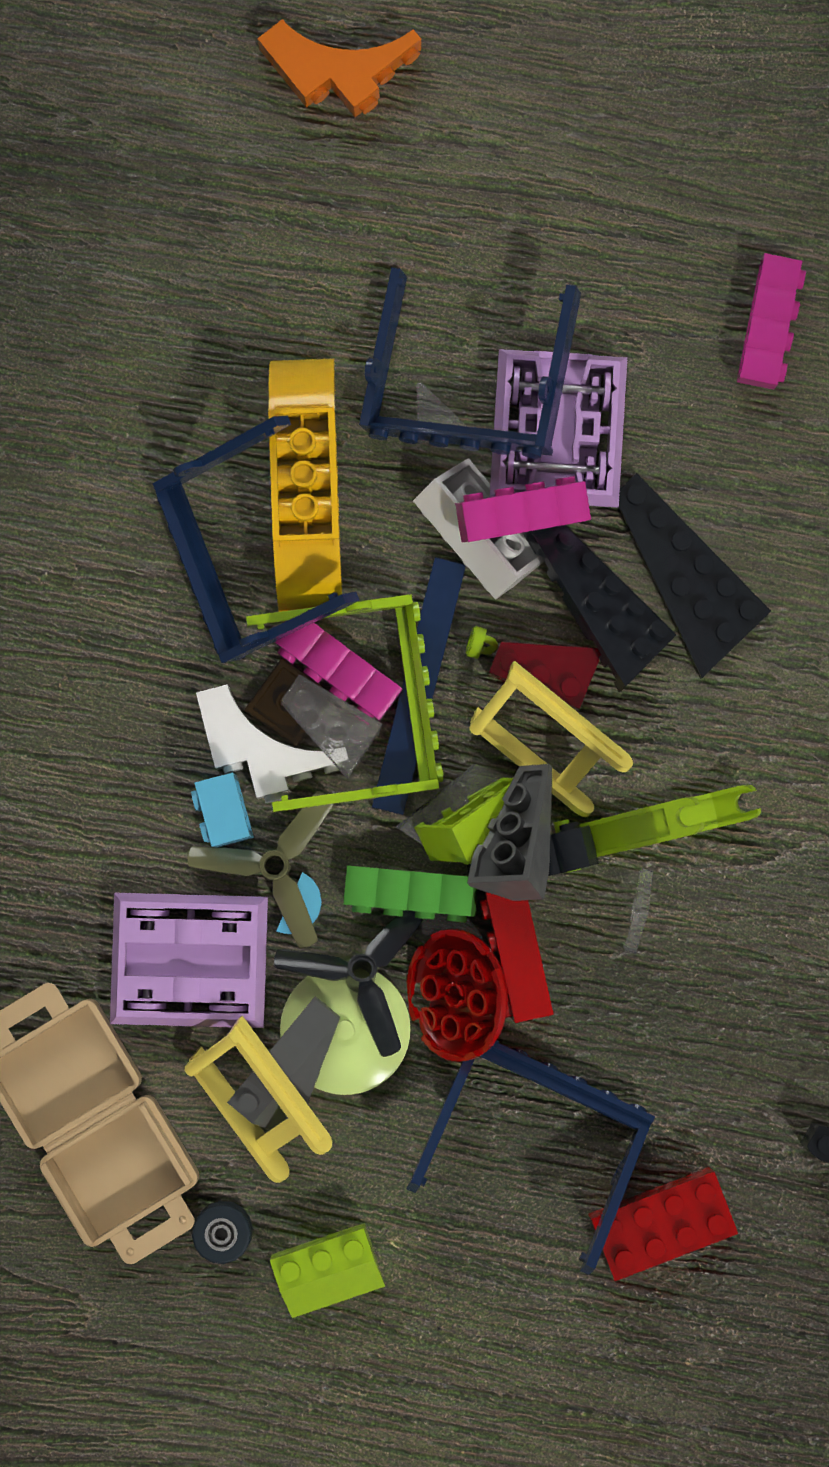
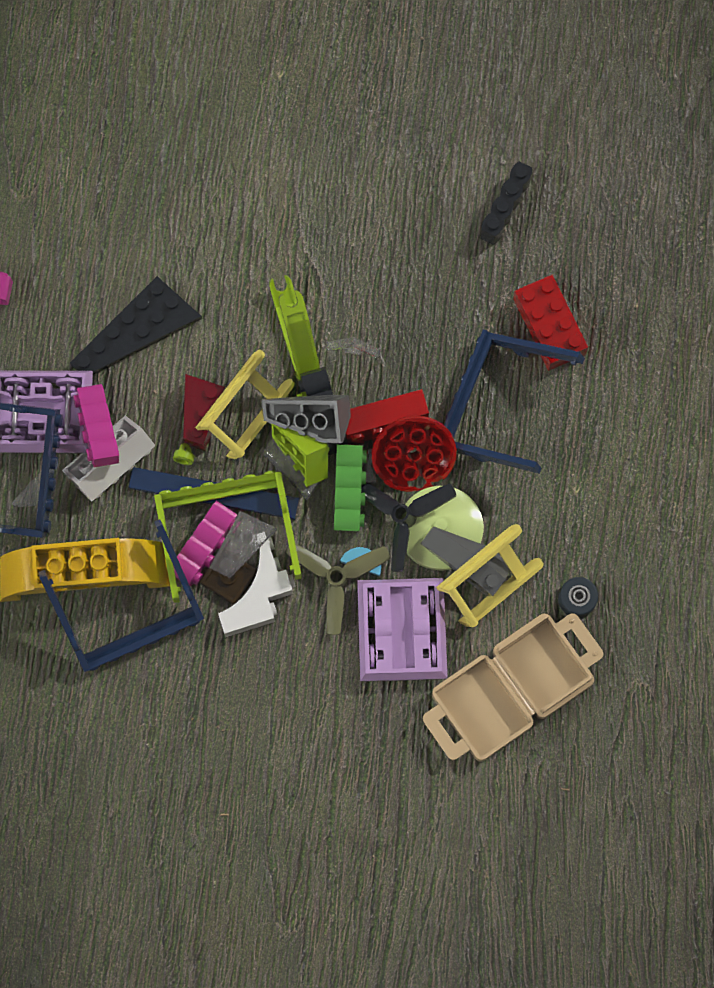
camera: 90 degrees left, 10 degrees down
medium azure brick [191,772,254,848] -> none
lime slope [270,1223,385,1318] -> none
black wing [523,525,676,693] -> none

